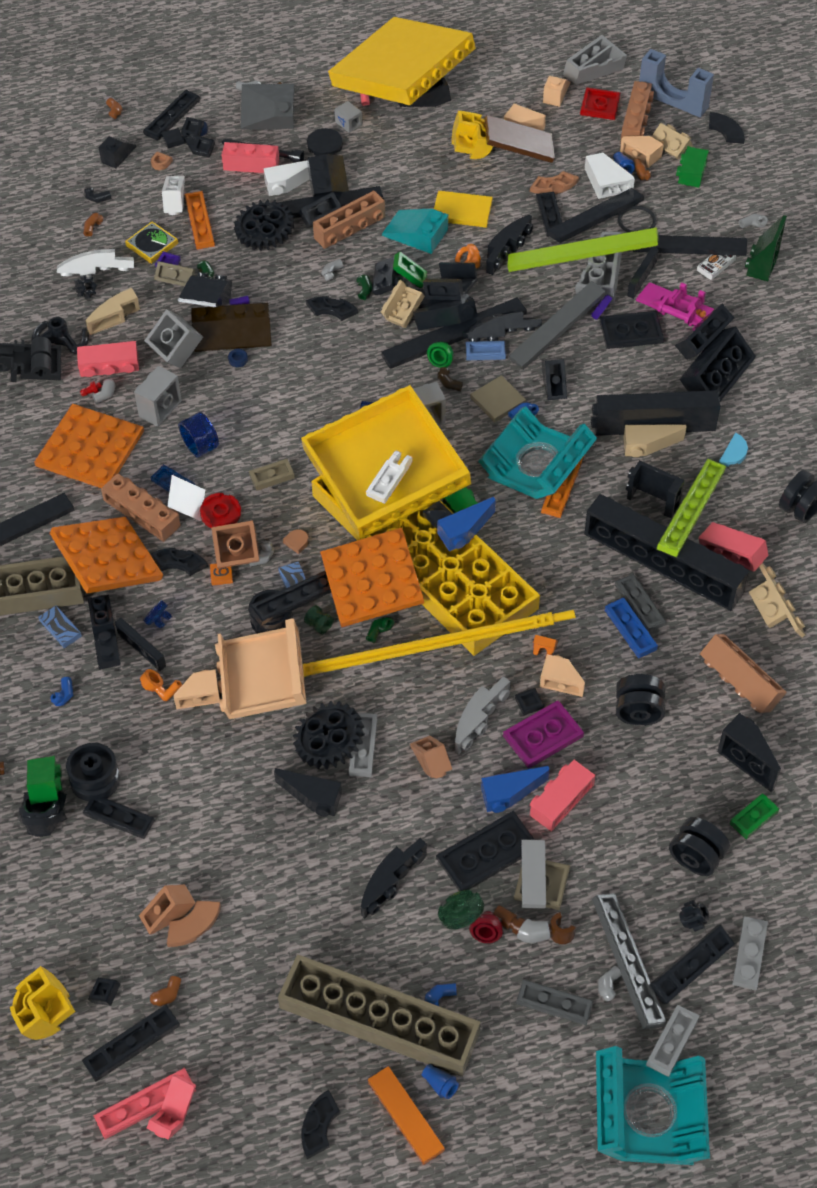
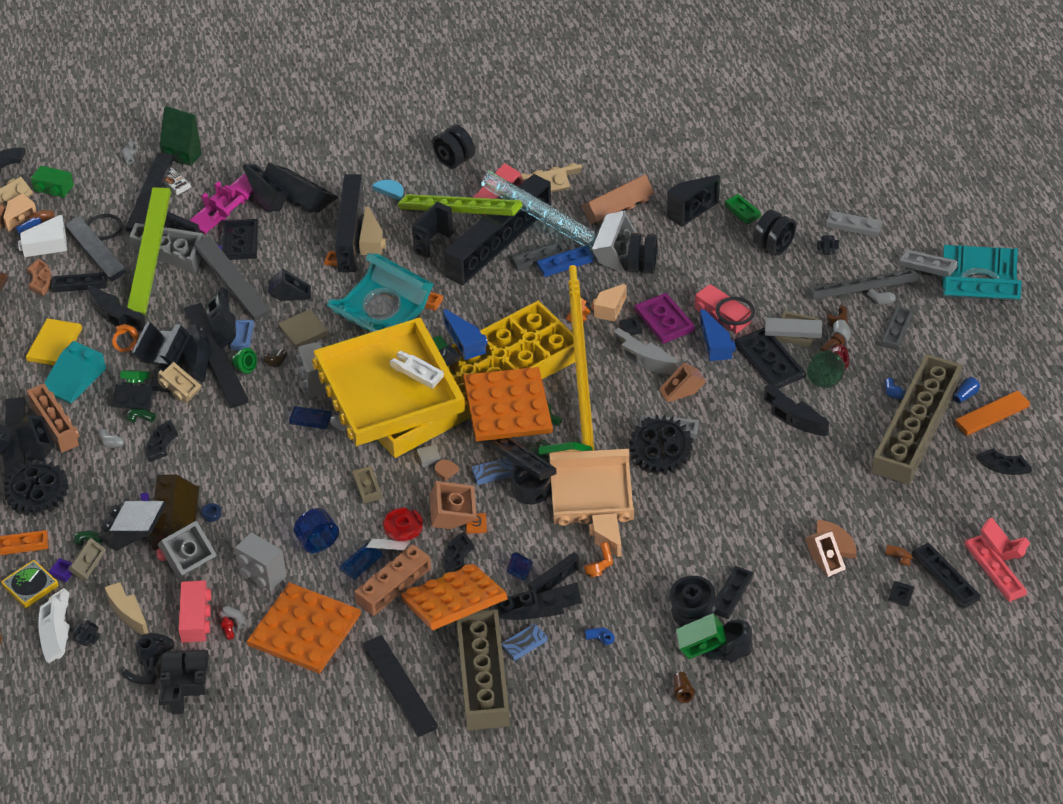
camera: 85 degrees left, 10 degrees down
yellow brick [10,966,75,1040] -> none
black slope [274,768,342,817] -> none
blue arm [508,403,539,419] -> none
black plate [649,925,735,1004] -> none
none -> light grey tile [417,444,441,467]
none -> clear light blue tile [480,171,598,250]
none -> green tile [539,442,593,457]
none -> light grey slope [592,211,637,273]
none -> black tyre [715,297,755,326]

